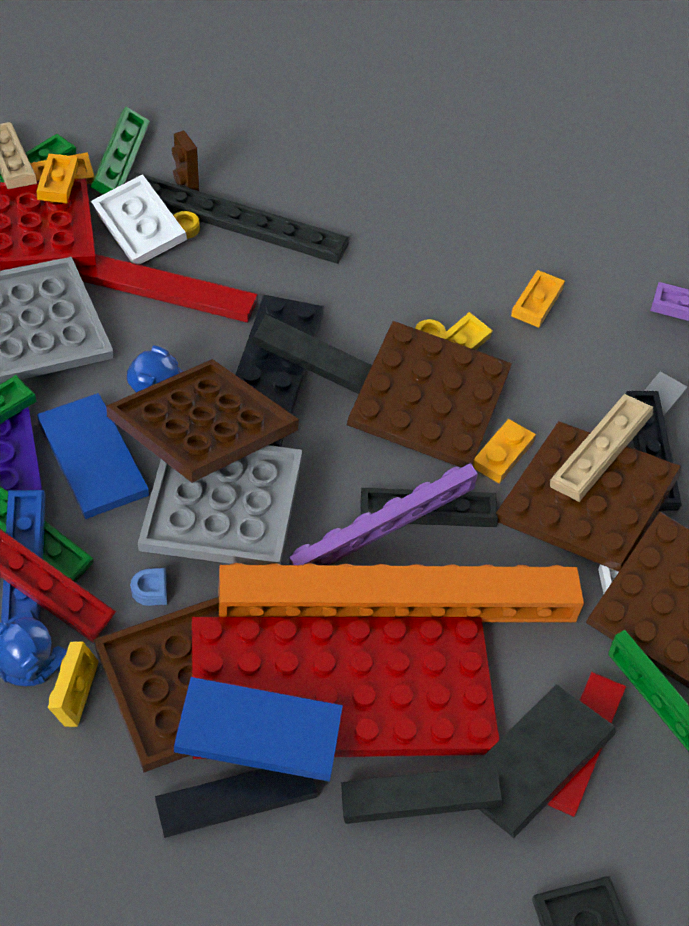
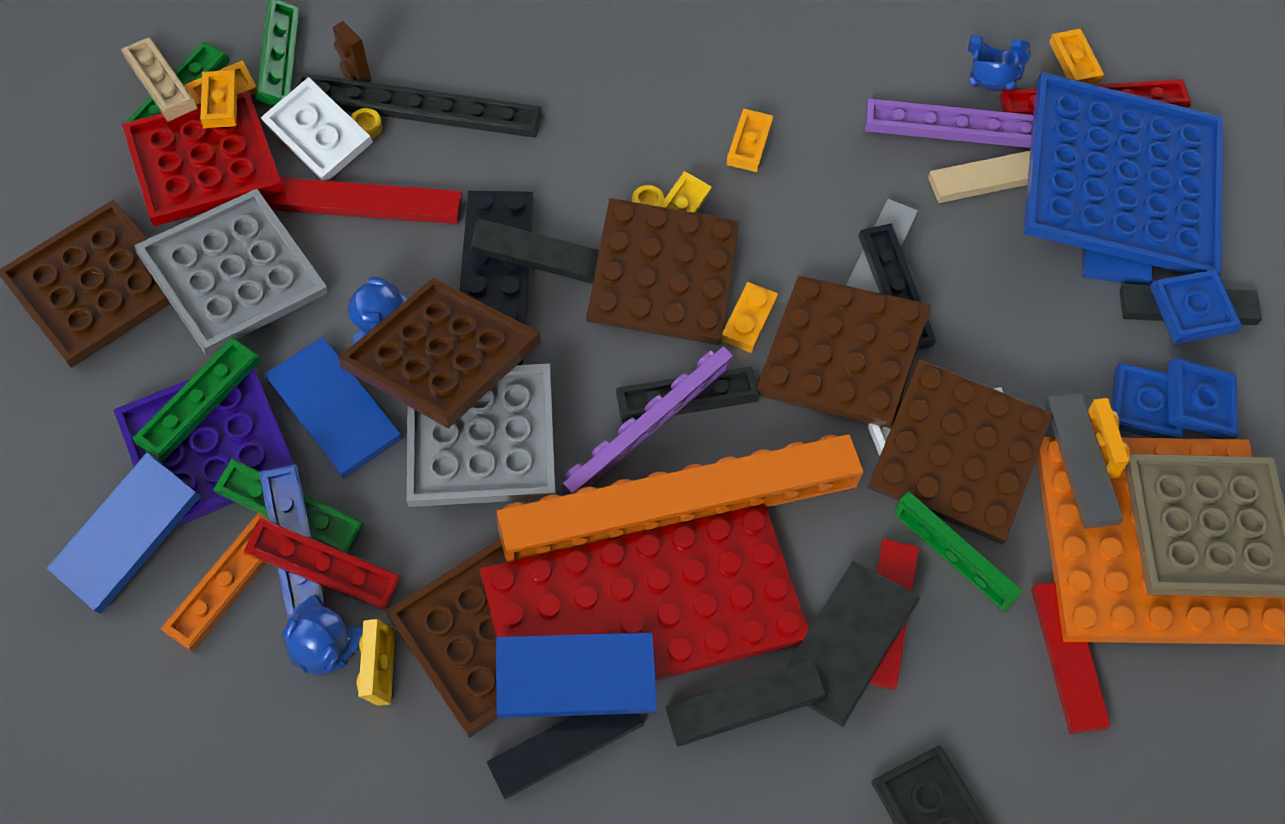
camera: 10 degrees left, 10 degrees up
medium blue tile [130,568,167,606] -> none
tan tile [550,394,653,502] -> none

